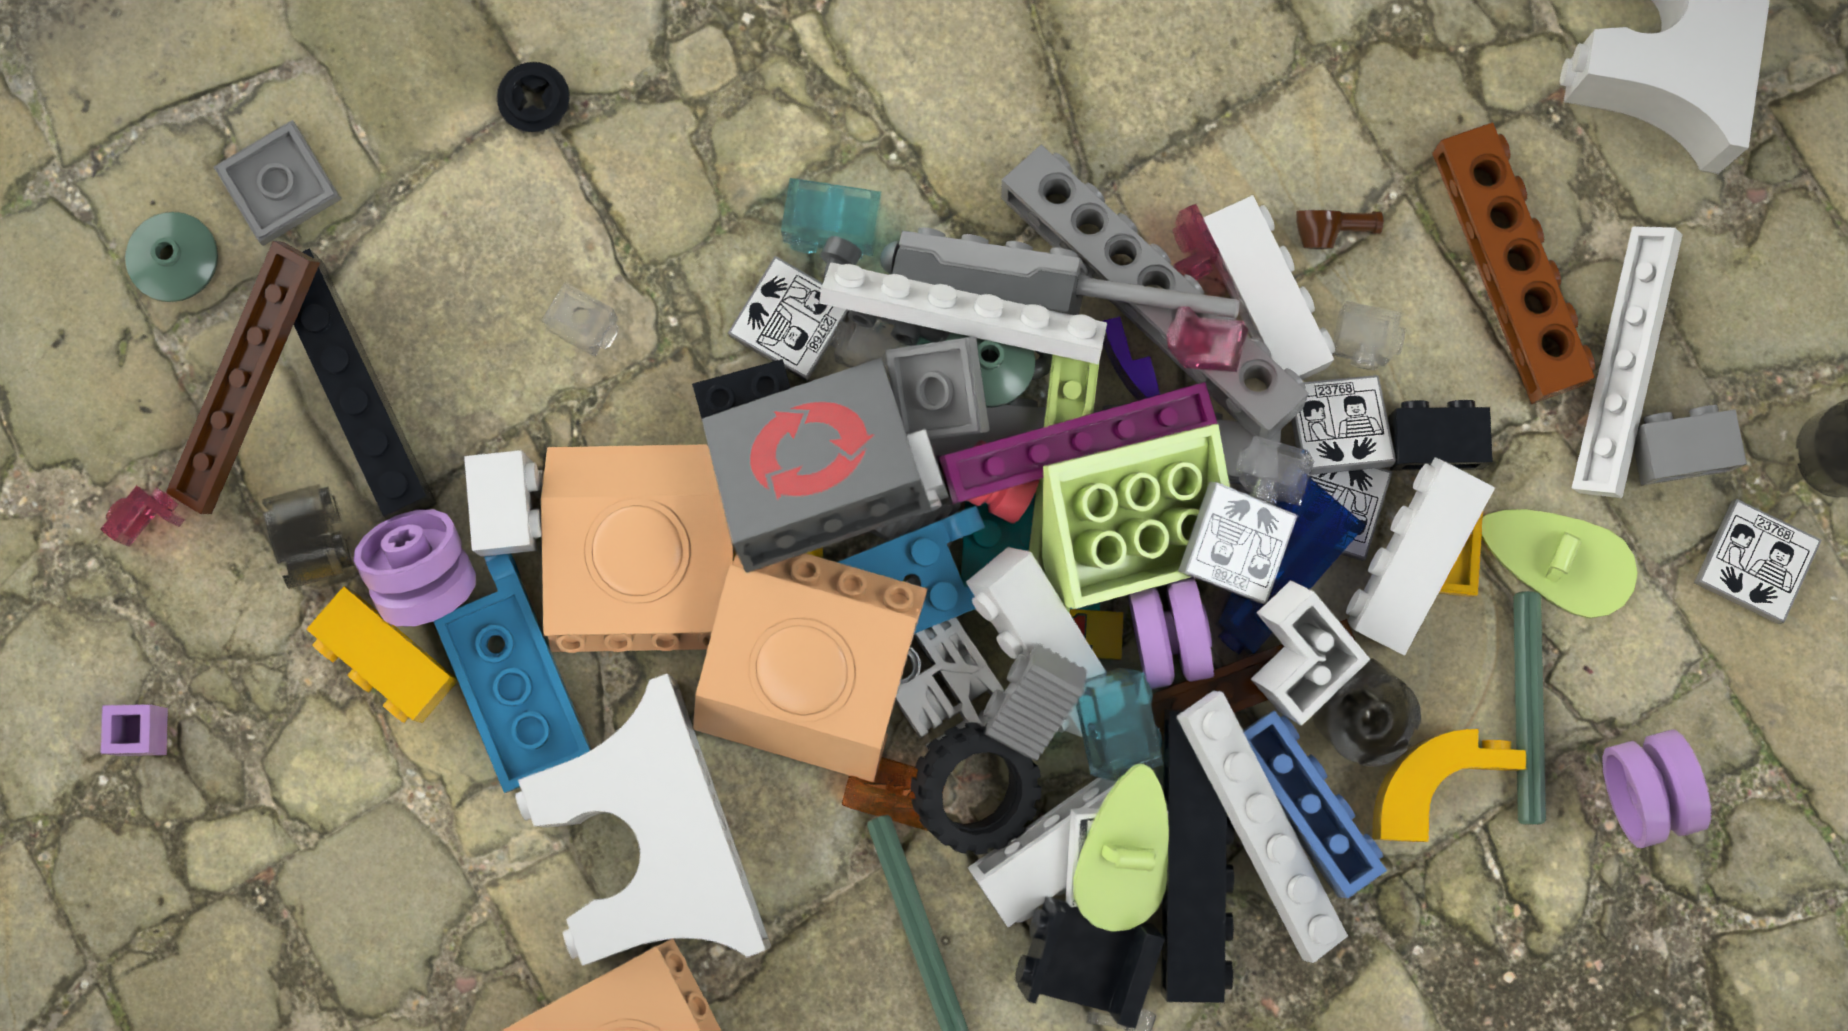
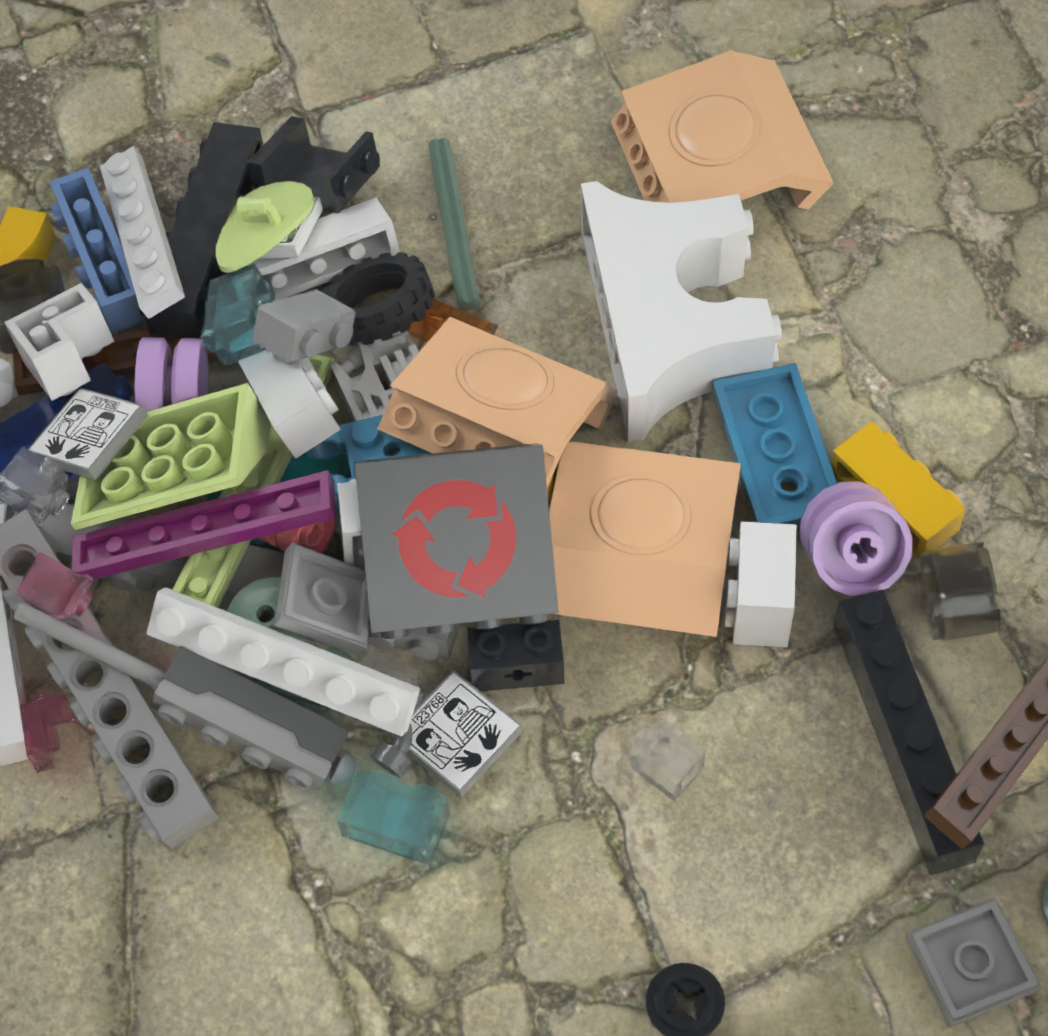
camera: 165 degrees left, 20 degrees down
dark purple slope [1103,316,1160,401] -> none

